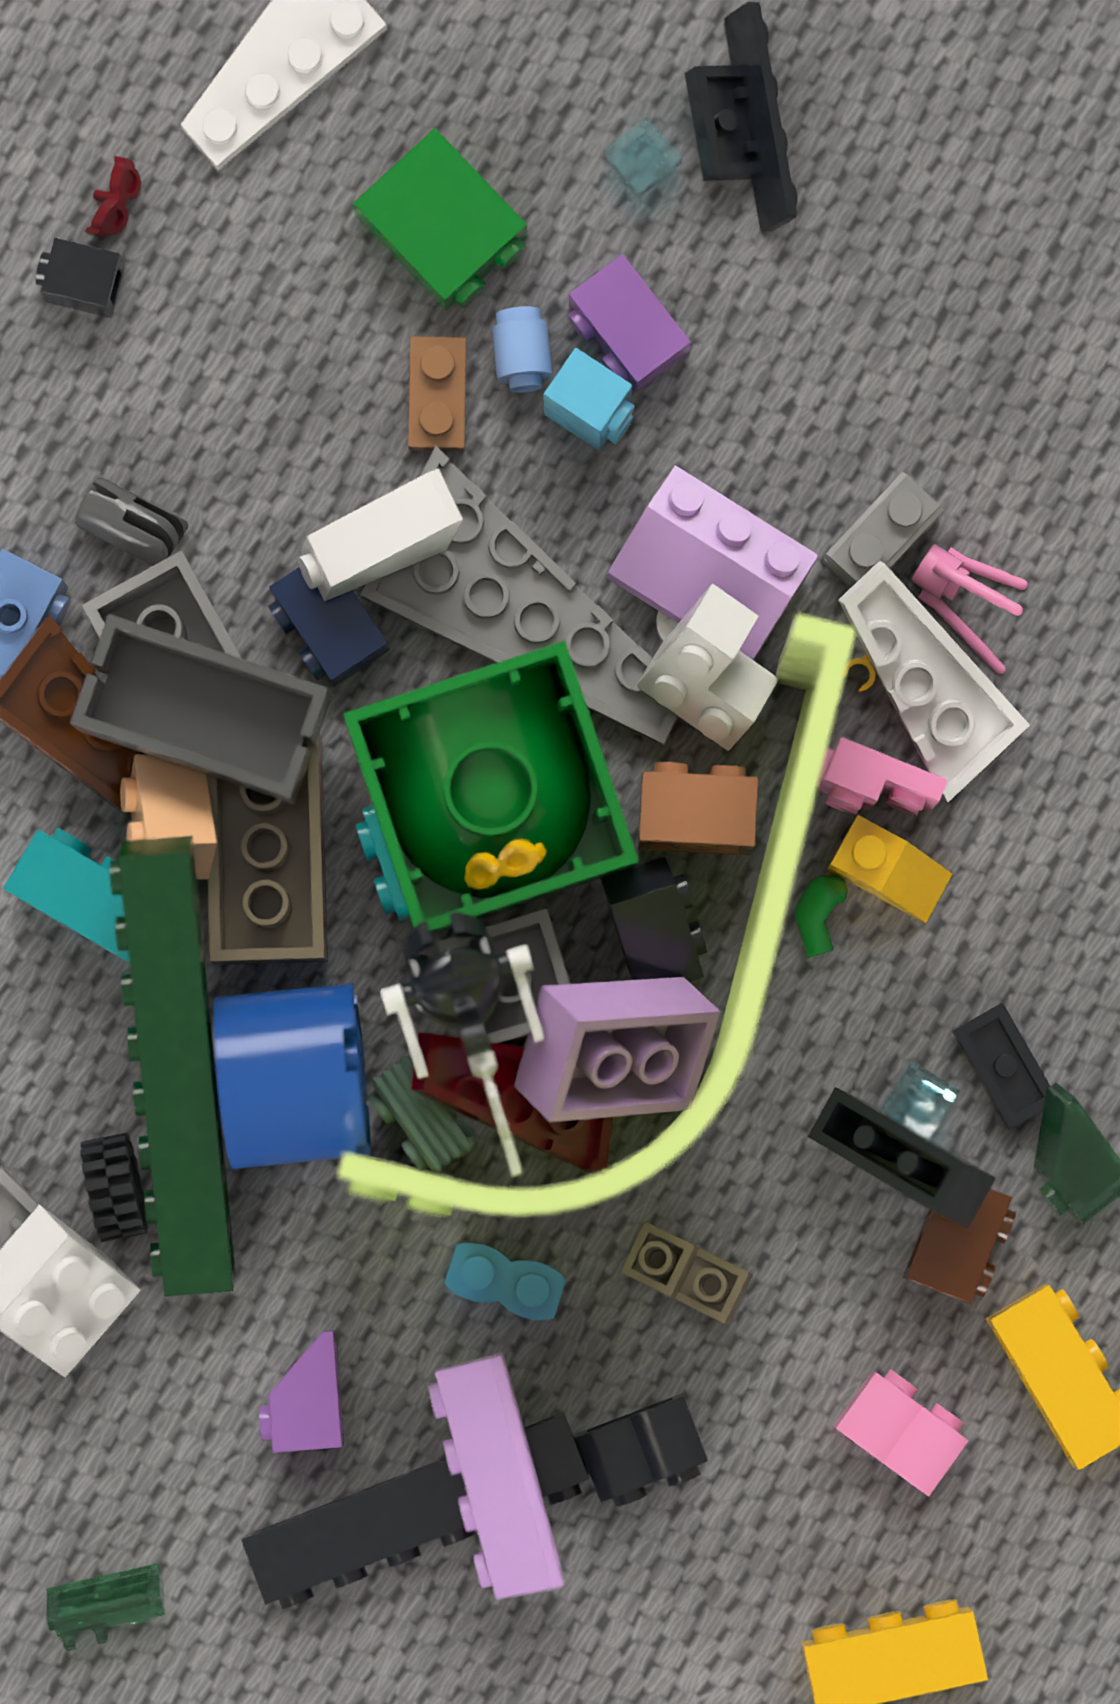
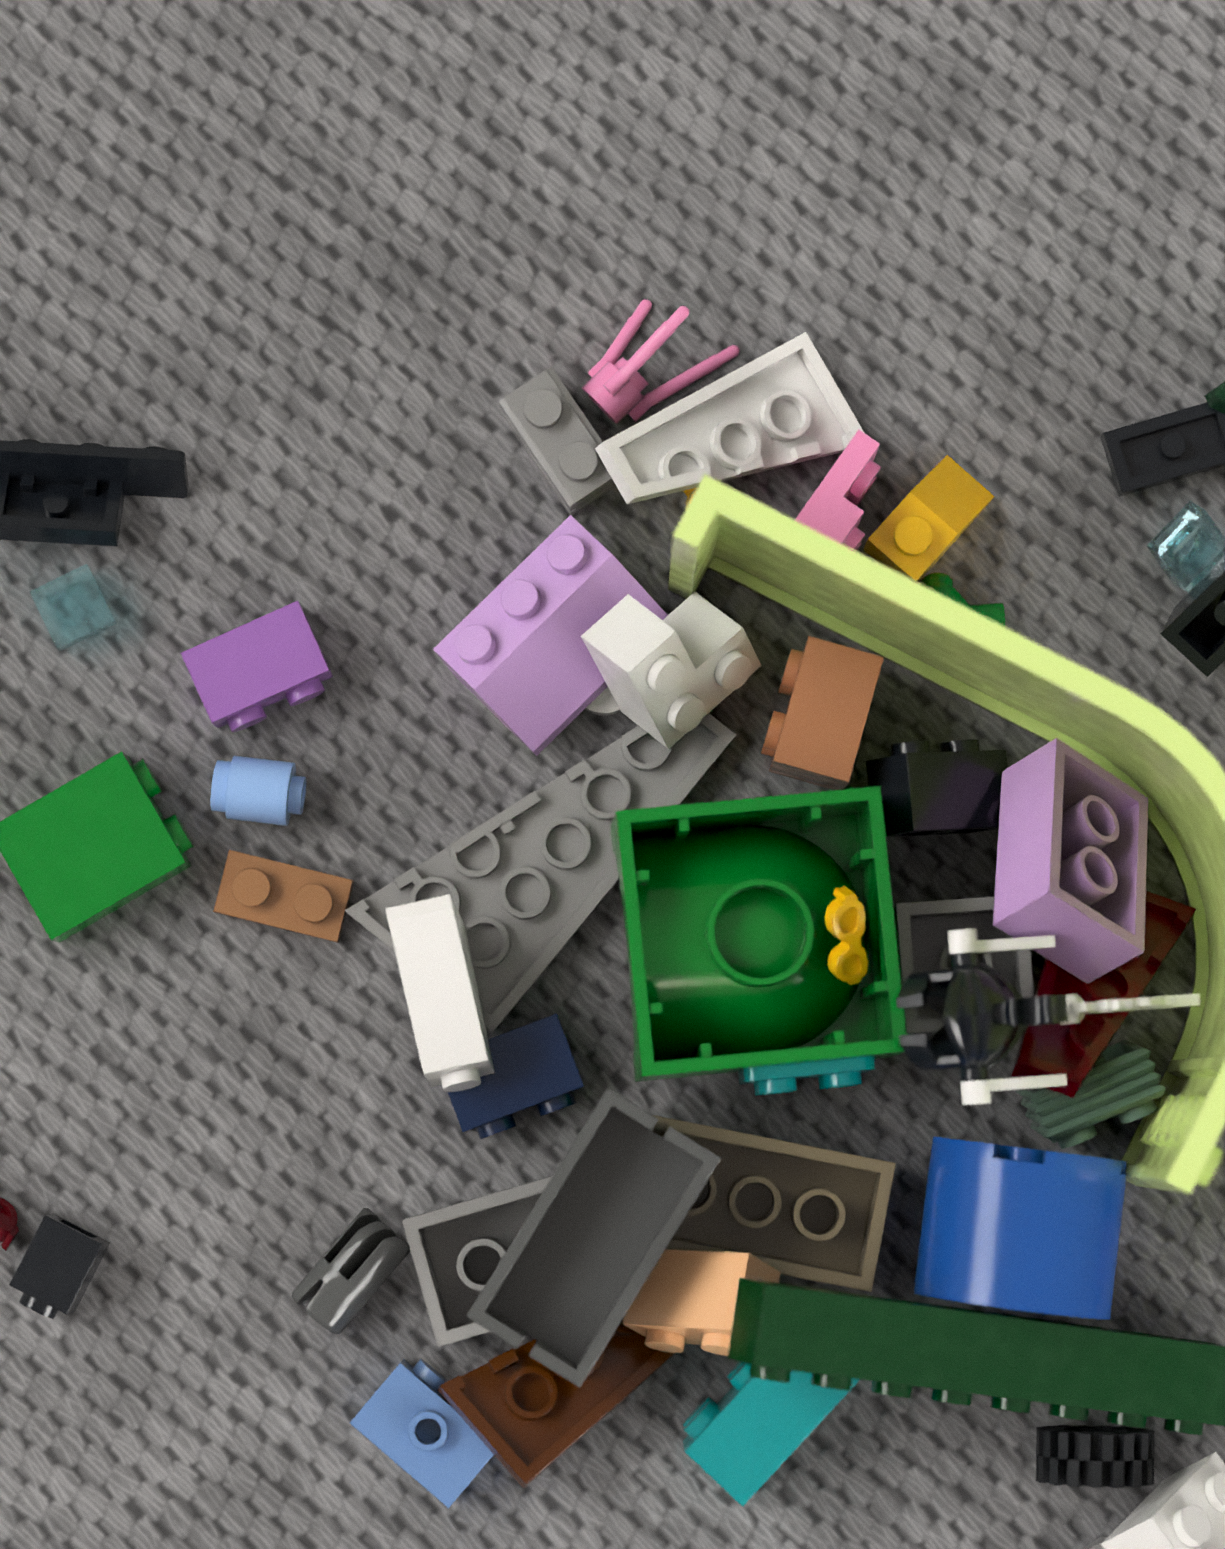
camera: 75 degrees left, 0 degrees up
medium azure brick [544,347,635,452] -> none

